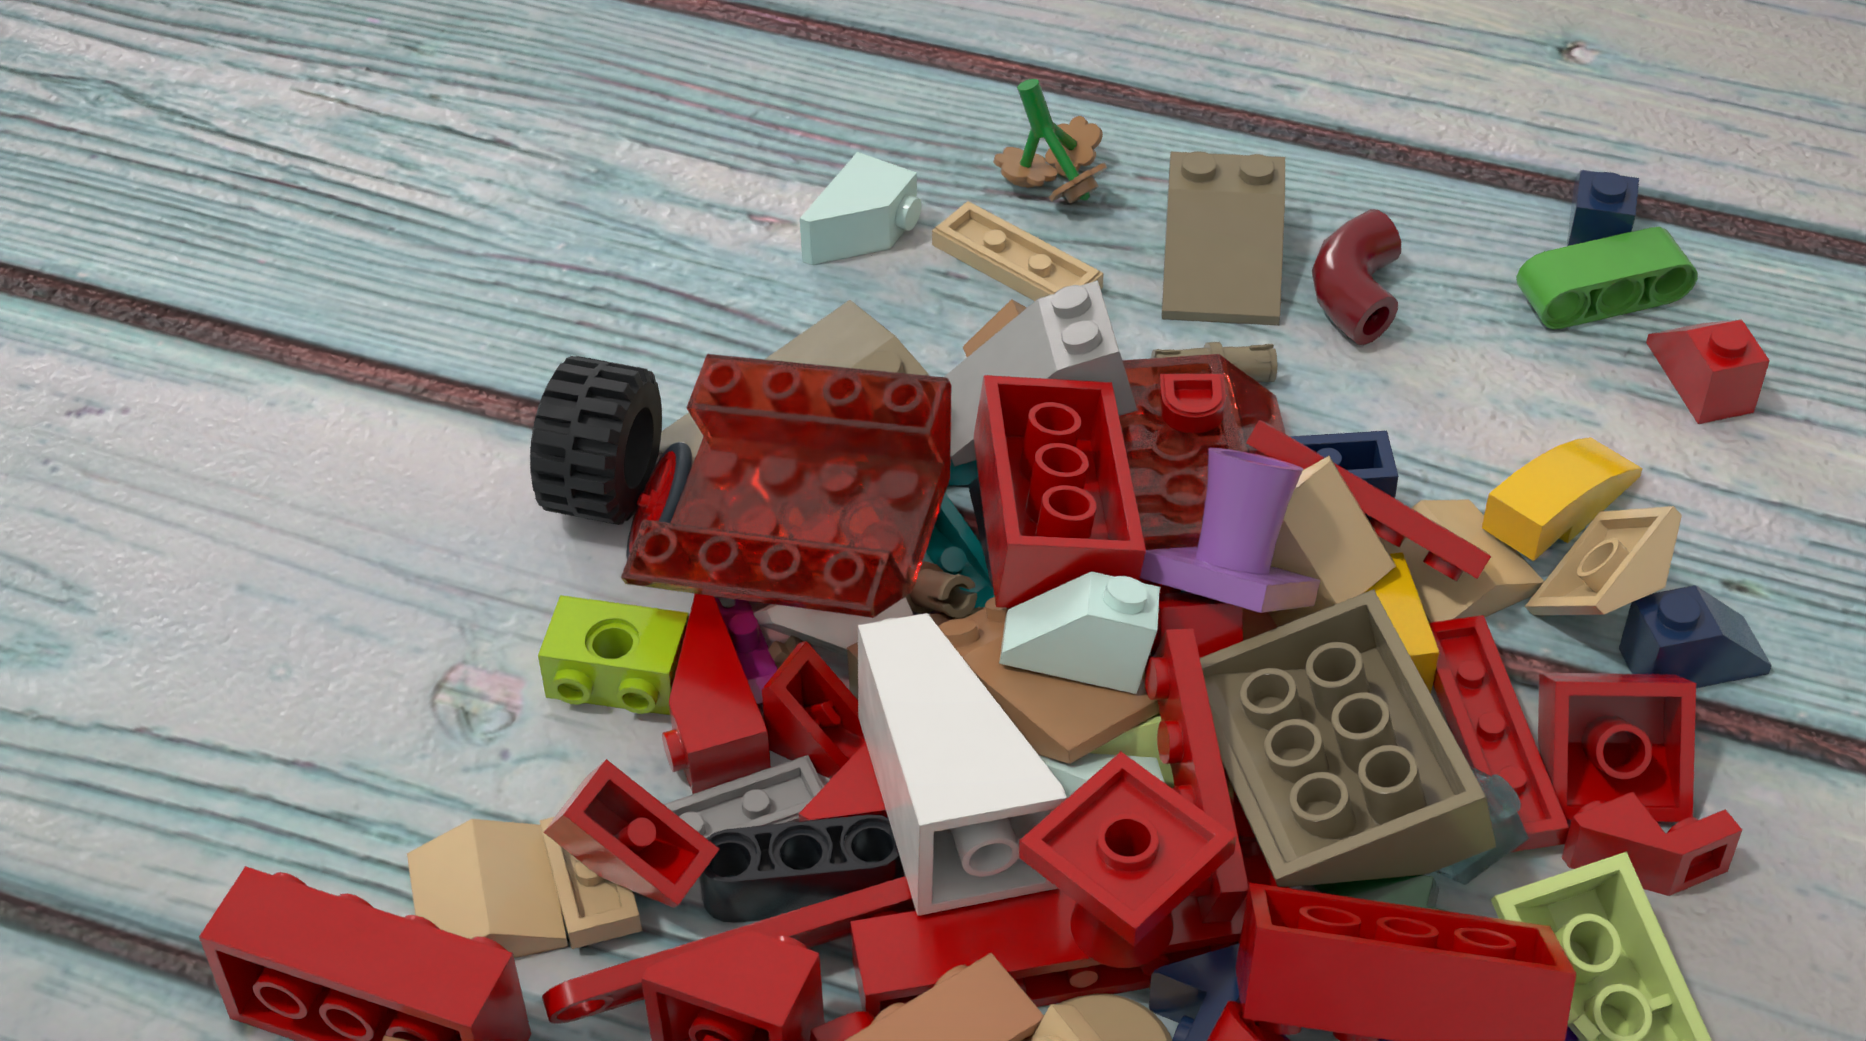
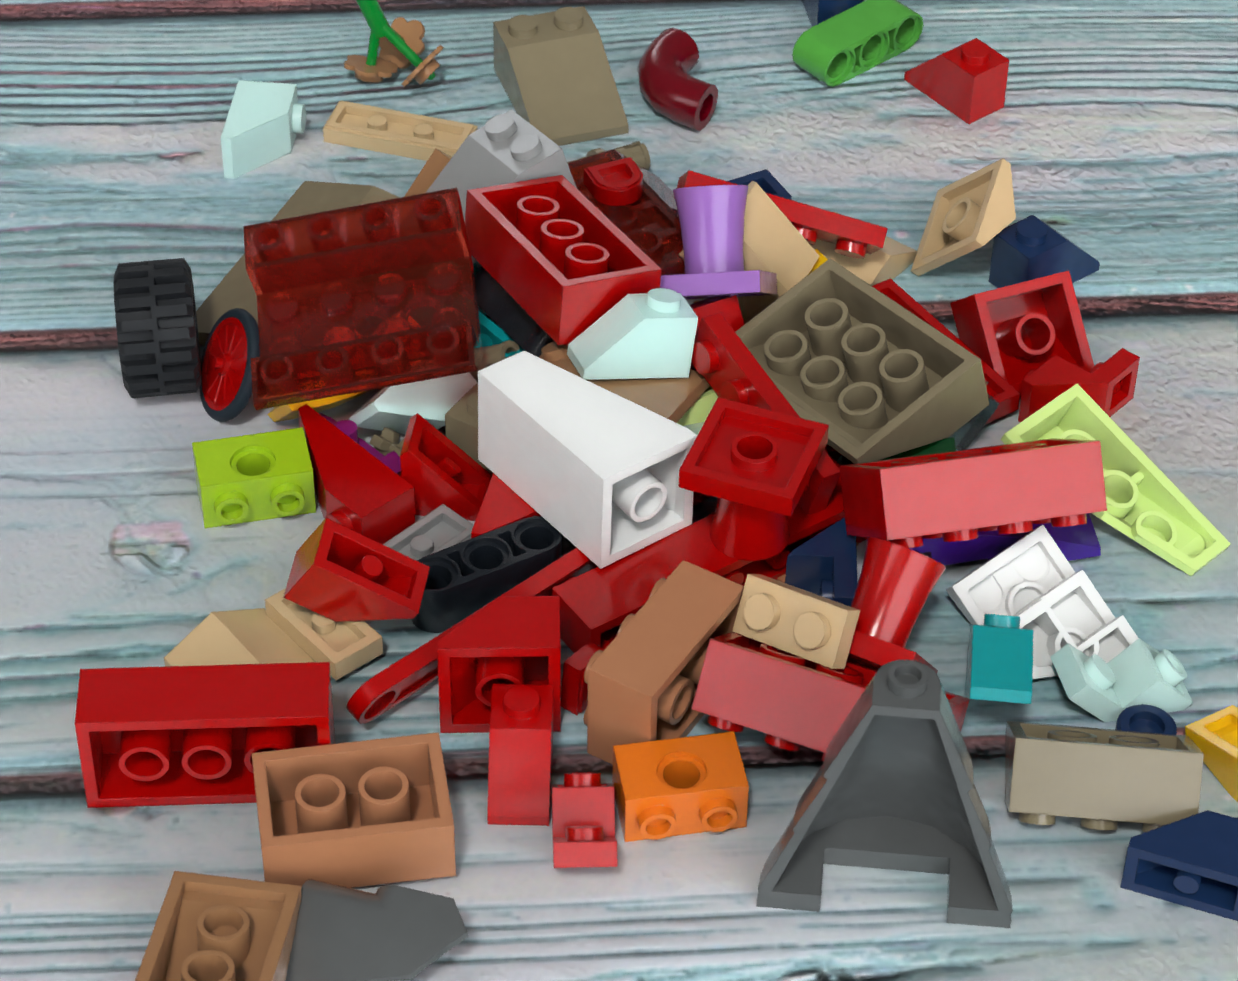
camera: 25 degrees left, 5 degrees down
yellow slope [1482,437,1643,561] -> none

